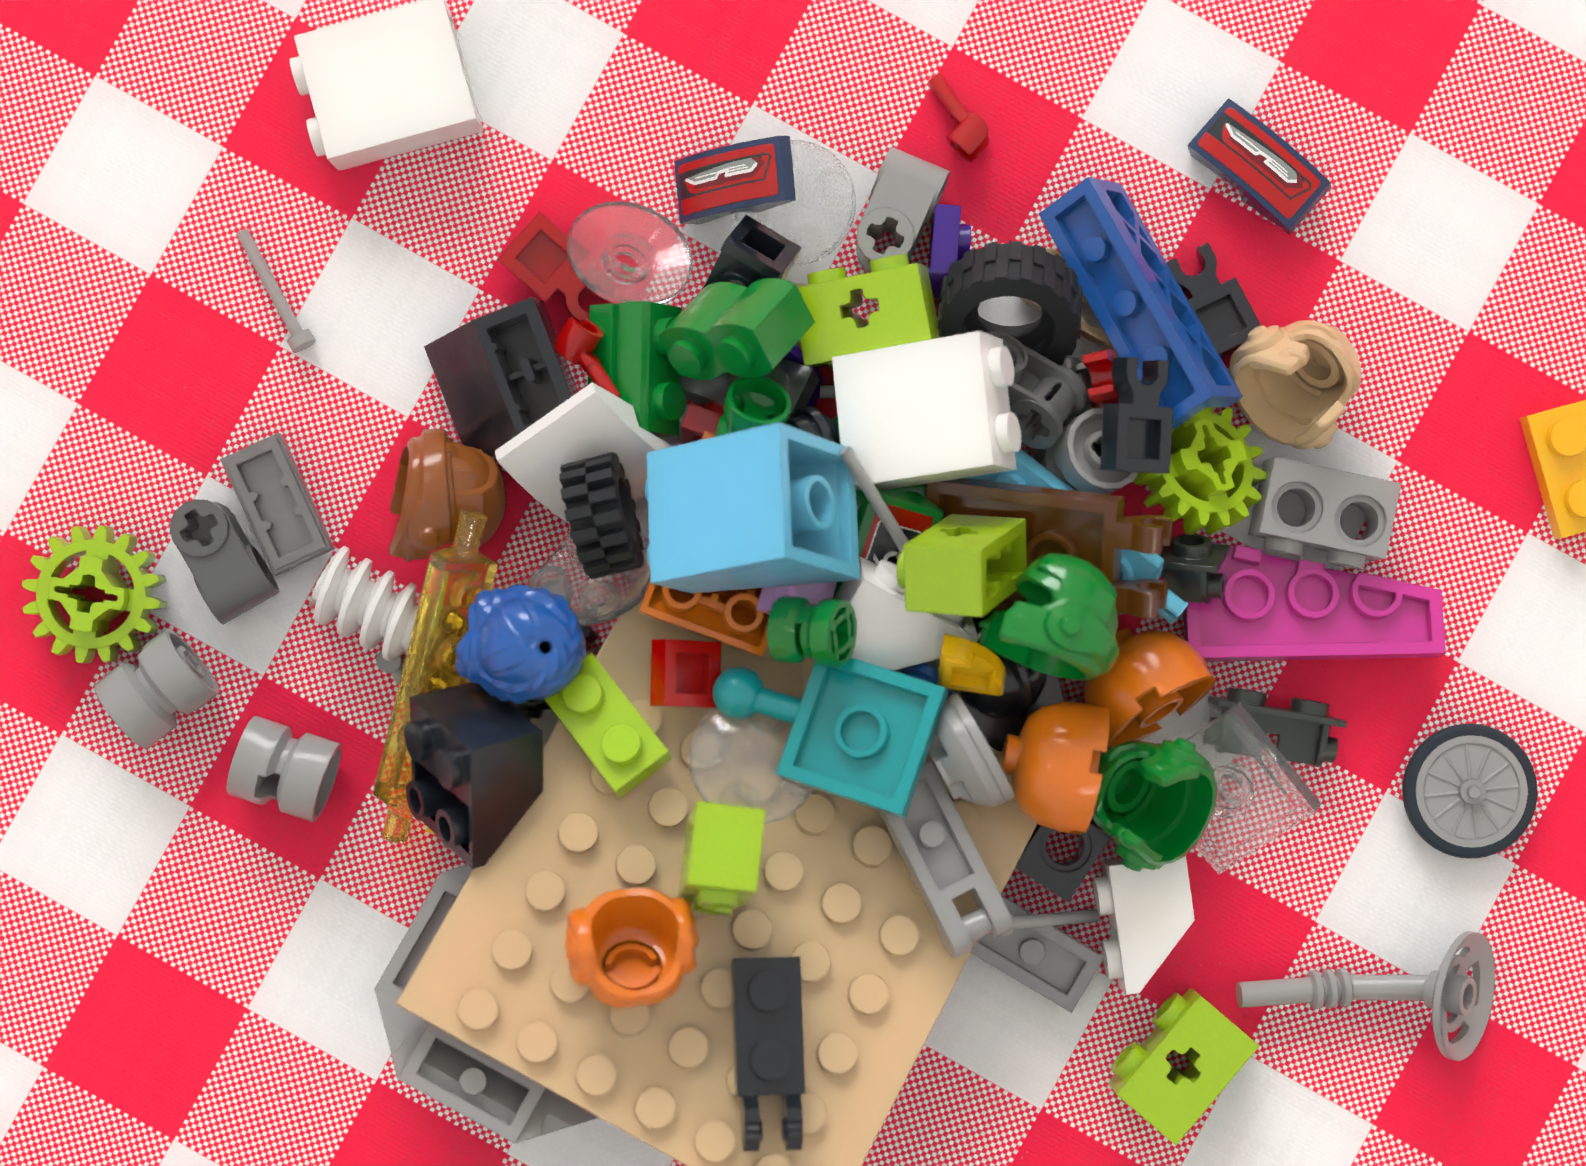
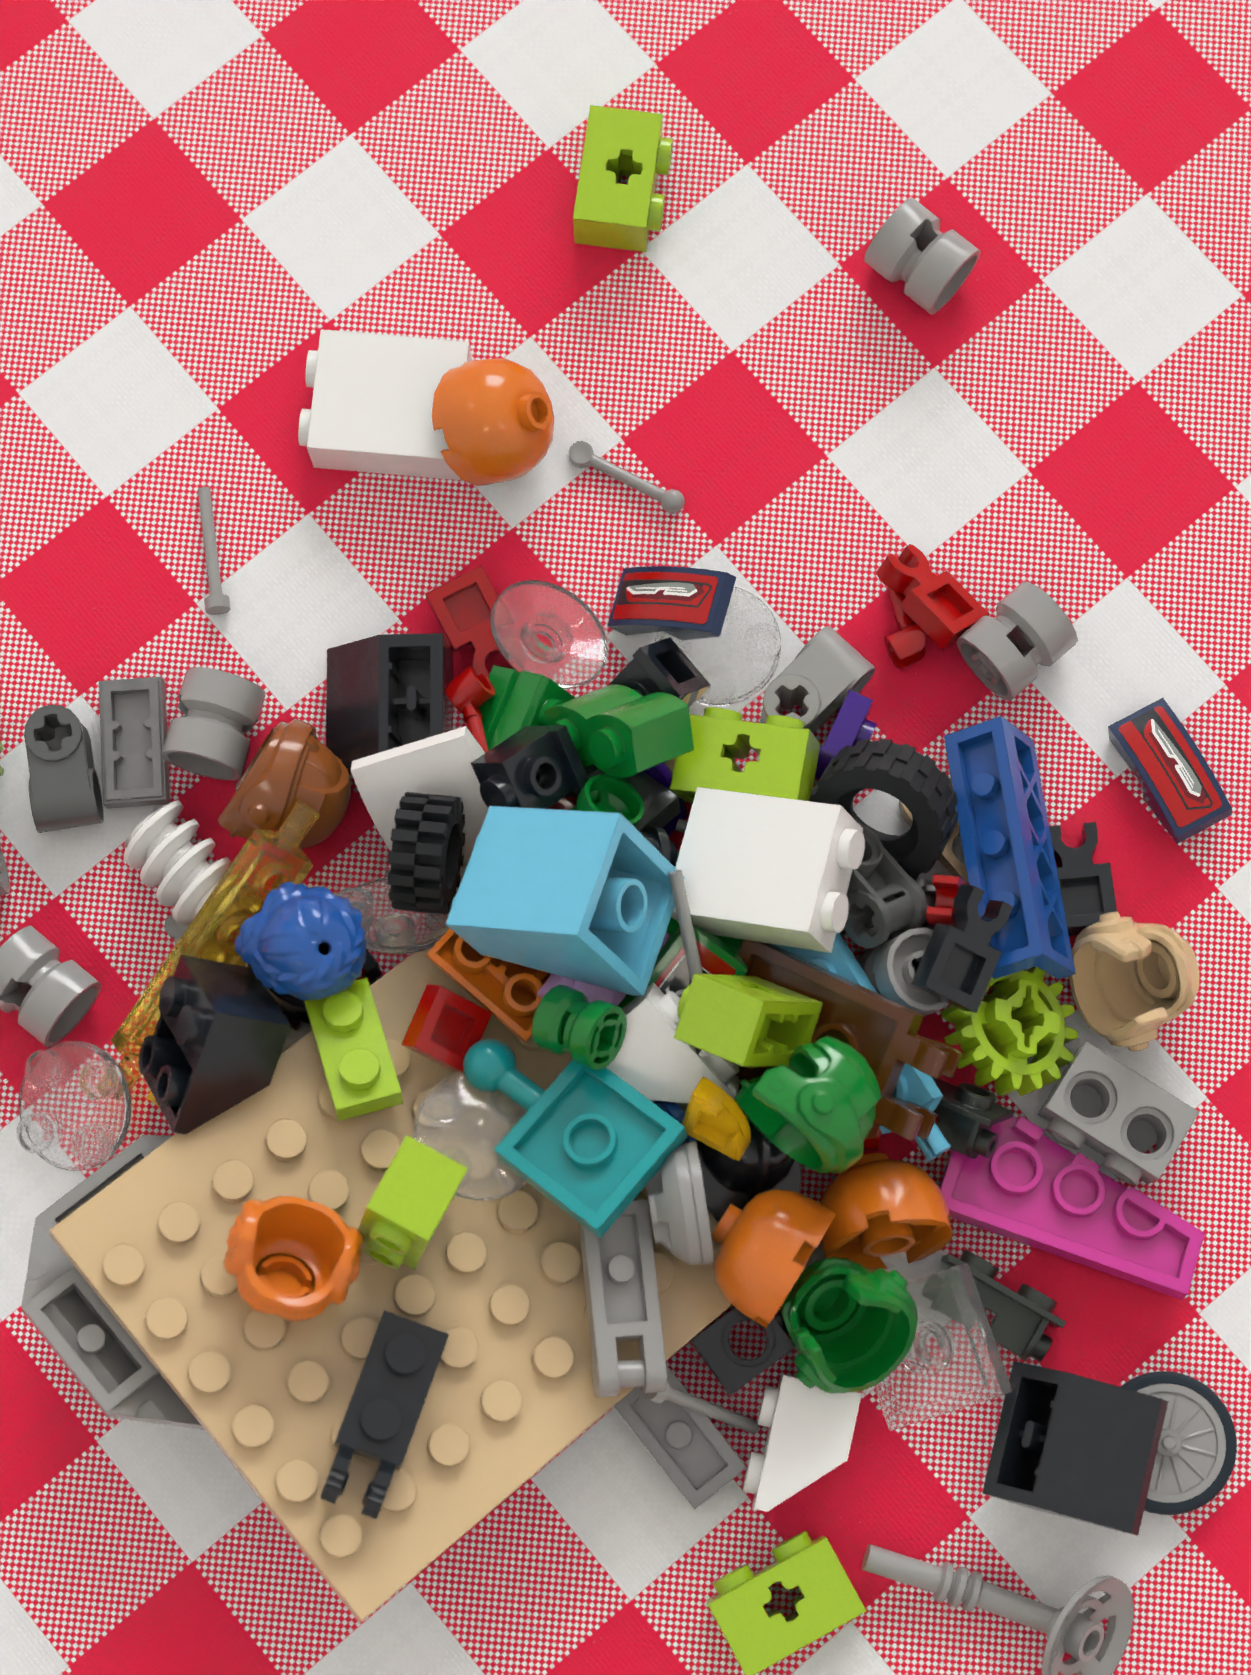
camera: 25 degrees right, 10 degrees down
none -> clear dish [16,1041,131,1171]
none -> light grey wheel [161,667,266,780]
none -> orange cylinder [432,358,554,486]
none -> black brick [471,725,589,809]
none -> light grey hinge [569,441,685,514]
none -> red plate [876,544,989,650]
none -> light grey wheel [956,582,1078,701]
none -> black slope [982,1361,1169,1536]

